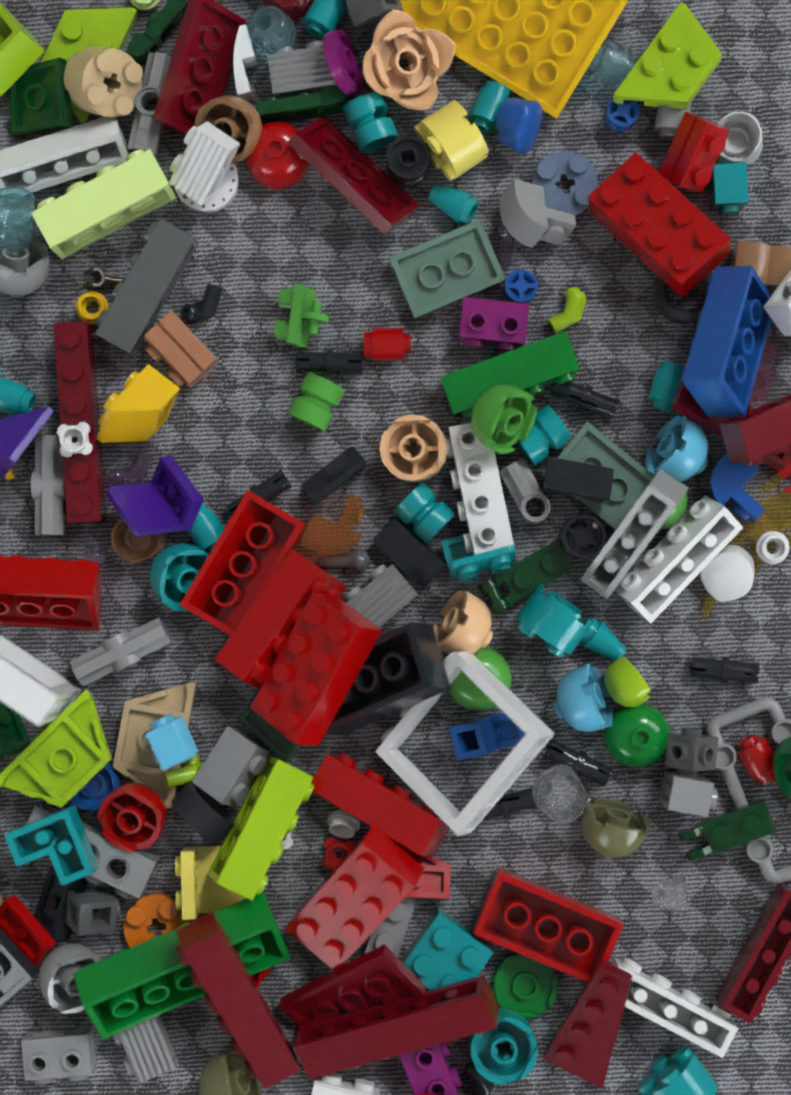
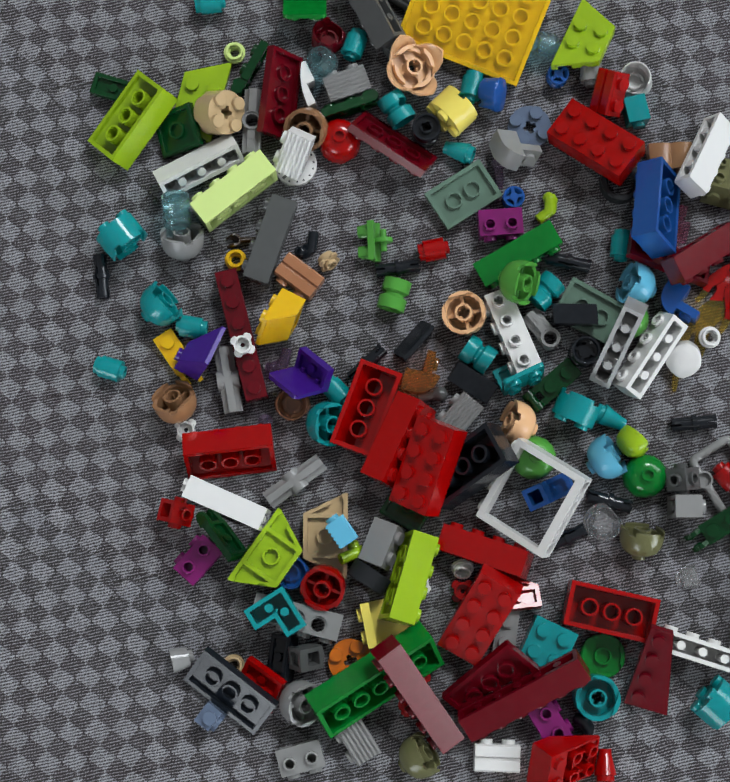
camera: 20 degrees left, 5 degrees down
magenta tile [323,29,366,96] -> none
none -> tan plate [318,251,340,272]

